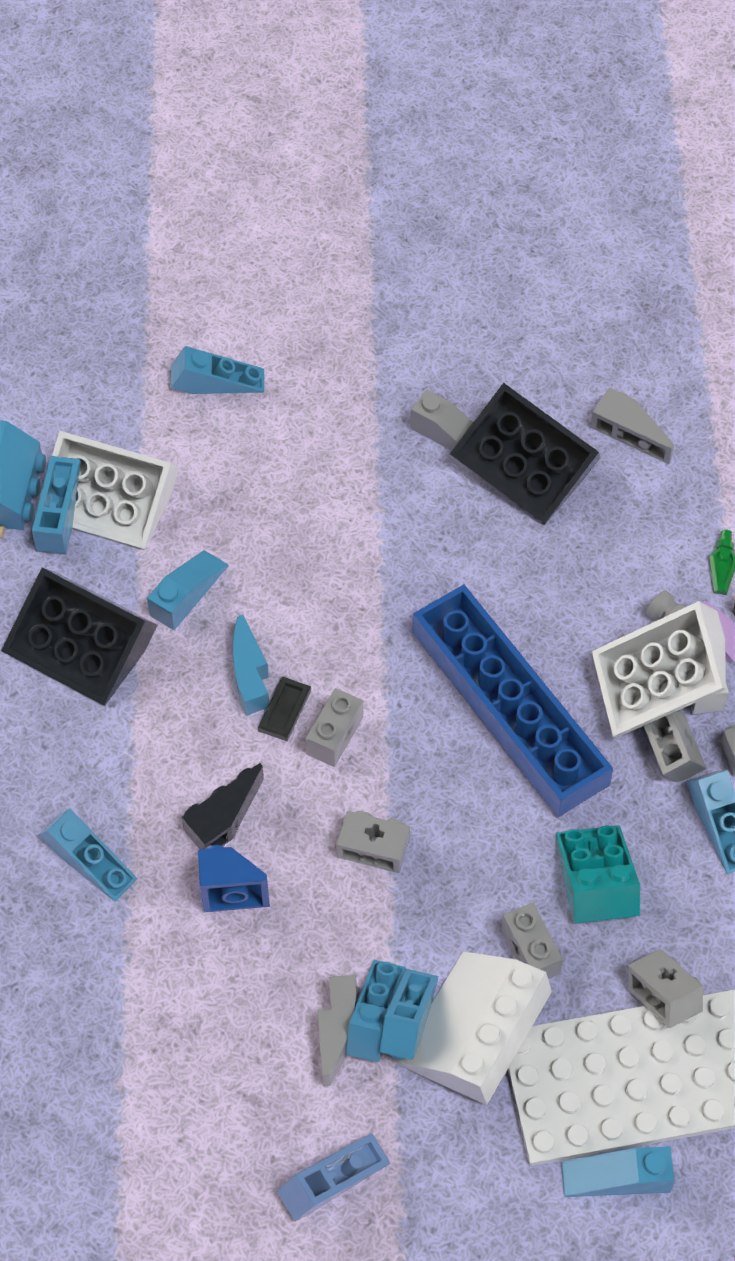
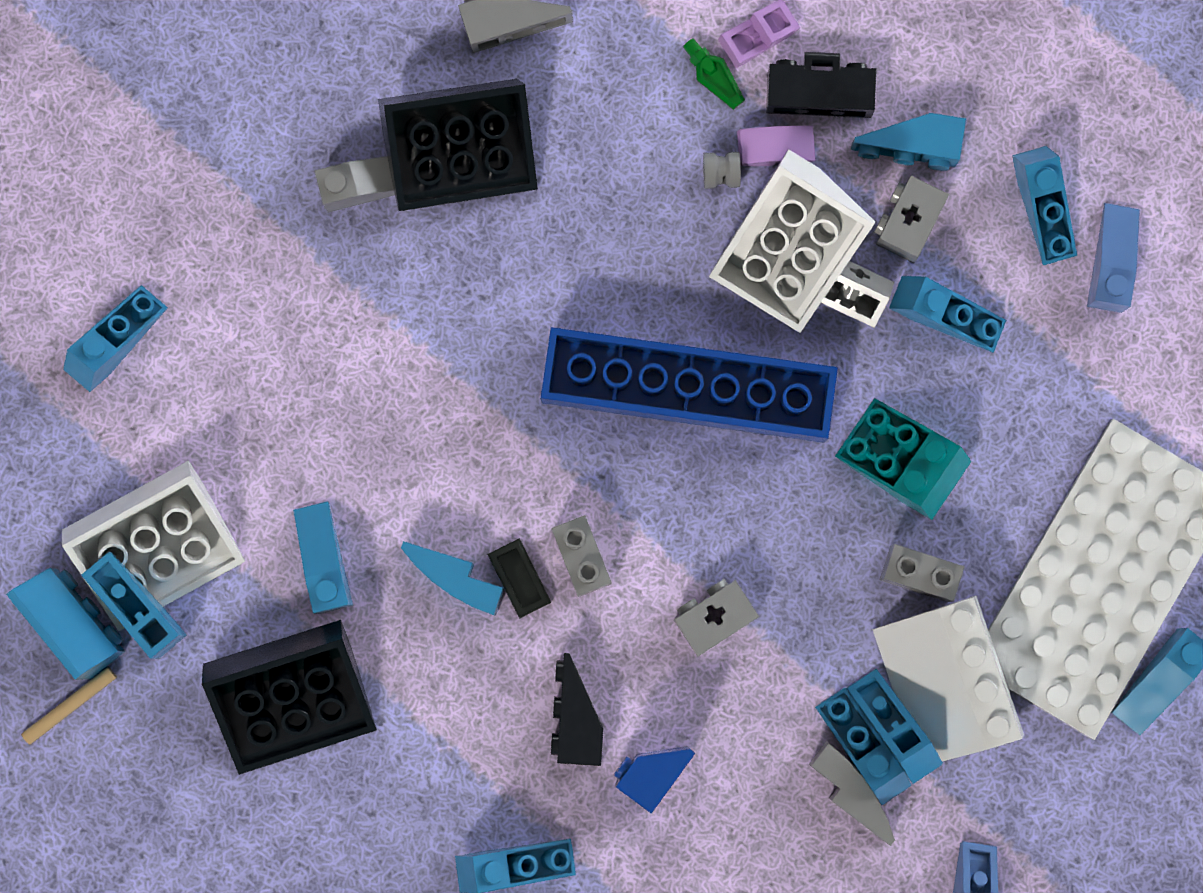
camera: 45 degrees left, 25 degrees up
light grey brick [628,949,704,1028] -> none

